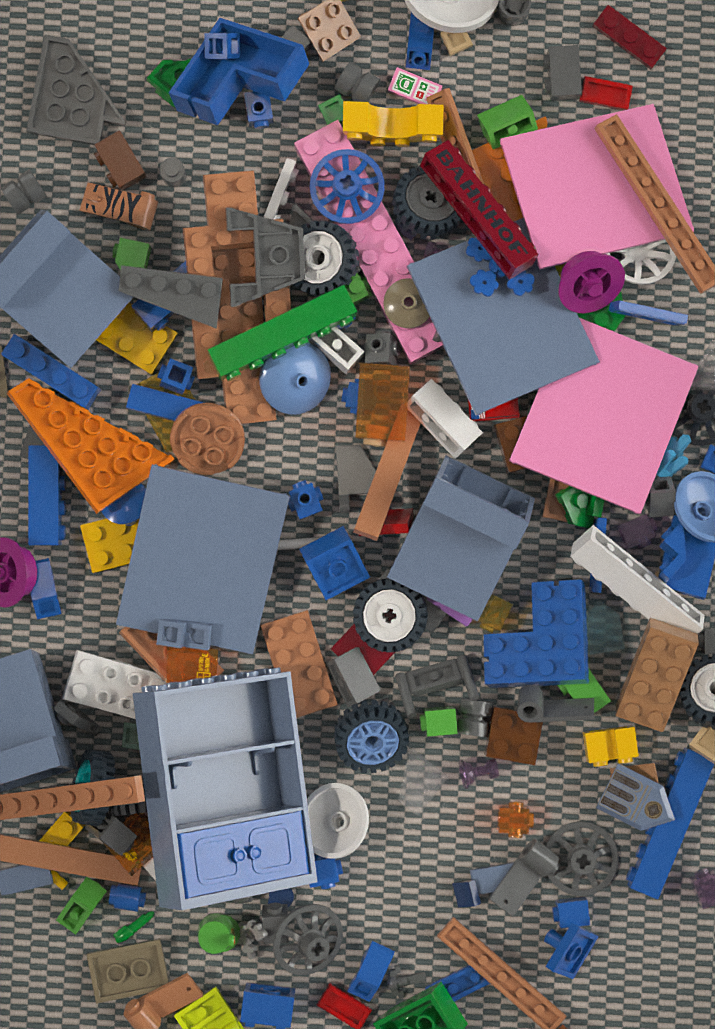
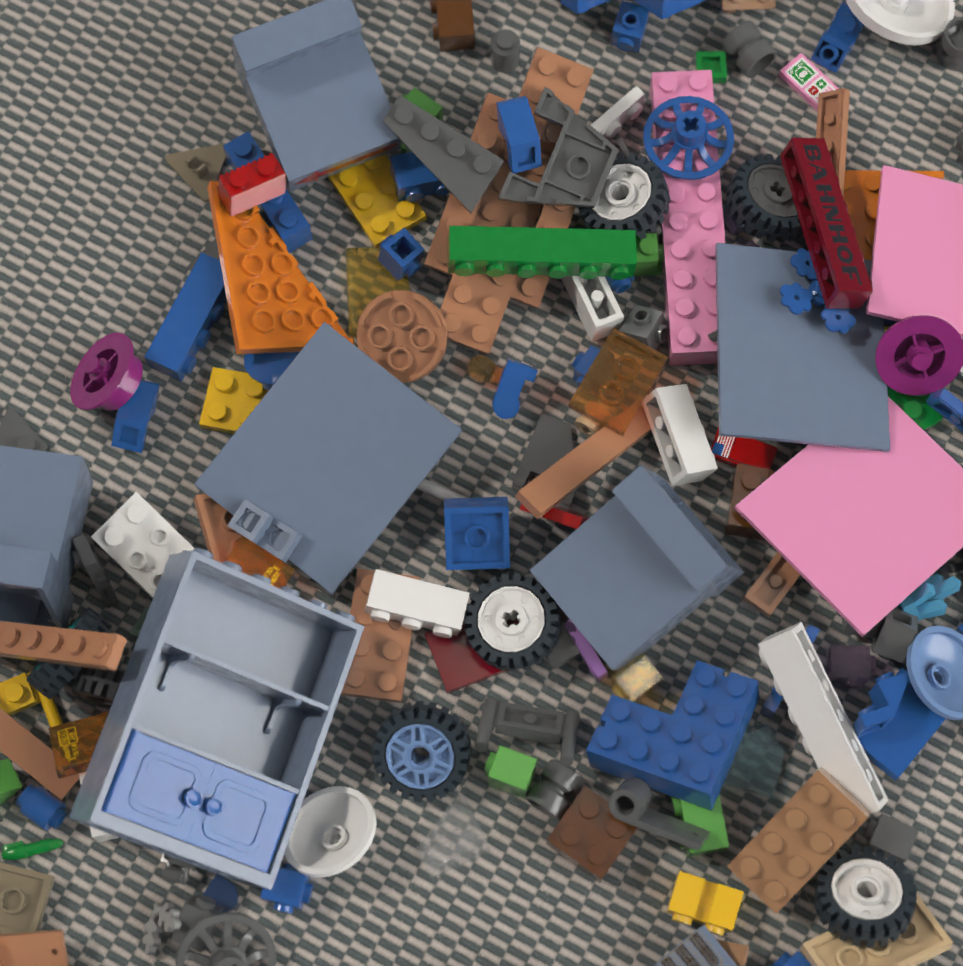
camera: 30 degrees right, 15 degrees down
nougat door [79,182,159,231] -> none
dark grey slope [85,812,137,856] -> none
blue tile [126,384,203,421] -> none
bright green hat [197,913,240,954] -> none
medium blue dish [259,343,331,414] -> none
blue brick [288,480,324,520] -> none
panel [325,647,380,707] -> none
yellow brick [343,101,444,147] -> none
dark tan dish [383,278,430,328] -> none
tan tile [440,31,473,57] -> none
clear purple piece [459,758,499,789] -> none
bright green brick [477,95,538,150] -> none
clear orange brick [497,801,534,838] -> none
green plate [556,486,605,529] -> none
none -> red brick [218,153,287,217]
none -> white brick [364,569,470,638]
none -> clear orange piece [467,355,526,391]
none -> blue leg [492,358,538,419]
none -> blue slope [496,96,542,173]

